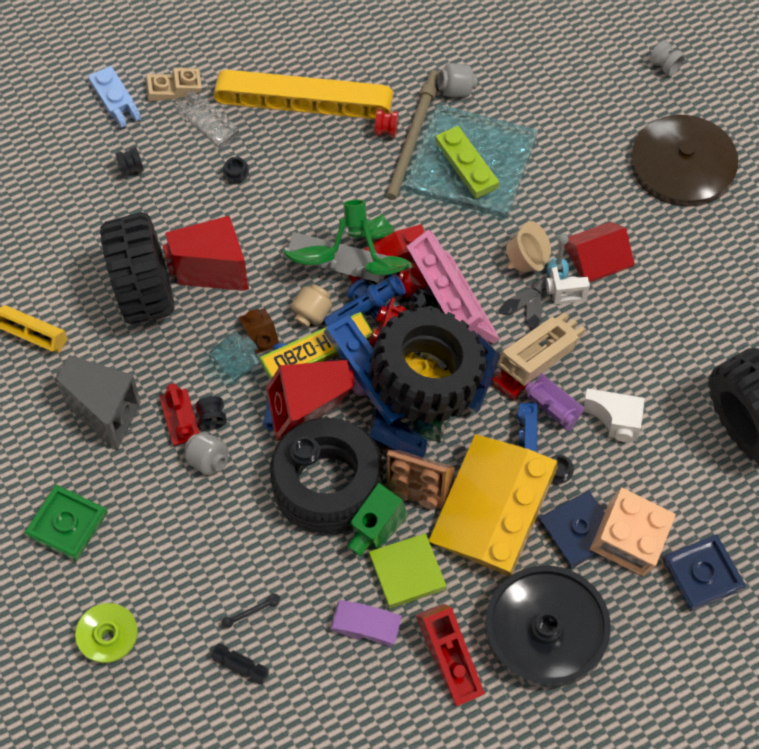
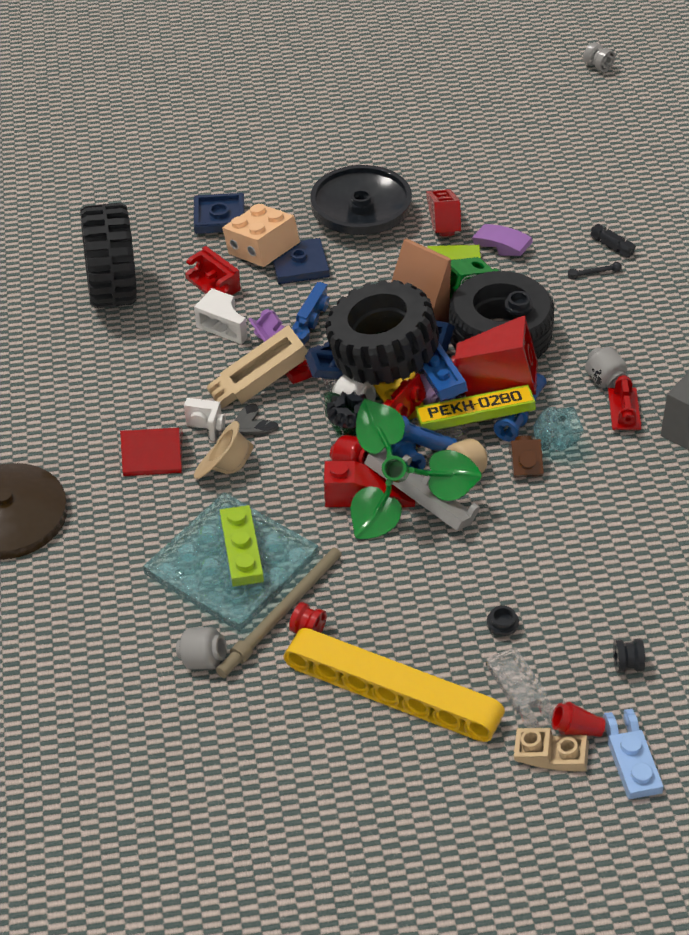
camera: 160 degrees left, 15 degrees down
black tyre [100,212,175,325] -> none
red slope [162,215,249,291] -> none
black wheel [195,396,227,430] -> none
bright pink fence [407,230,500,344] -> none
yellow slope [429,434,557,577] -> none
hinge [546,234,569,280] -> none
black plate [550,455,574,483] -> none
none -> red hinge [185,246,241,295]
none -> red cone [552,702,606,737]

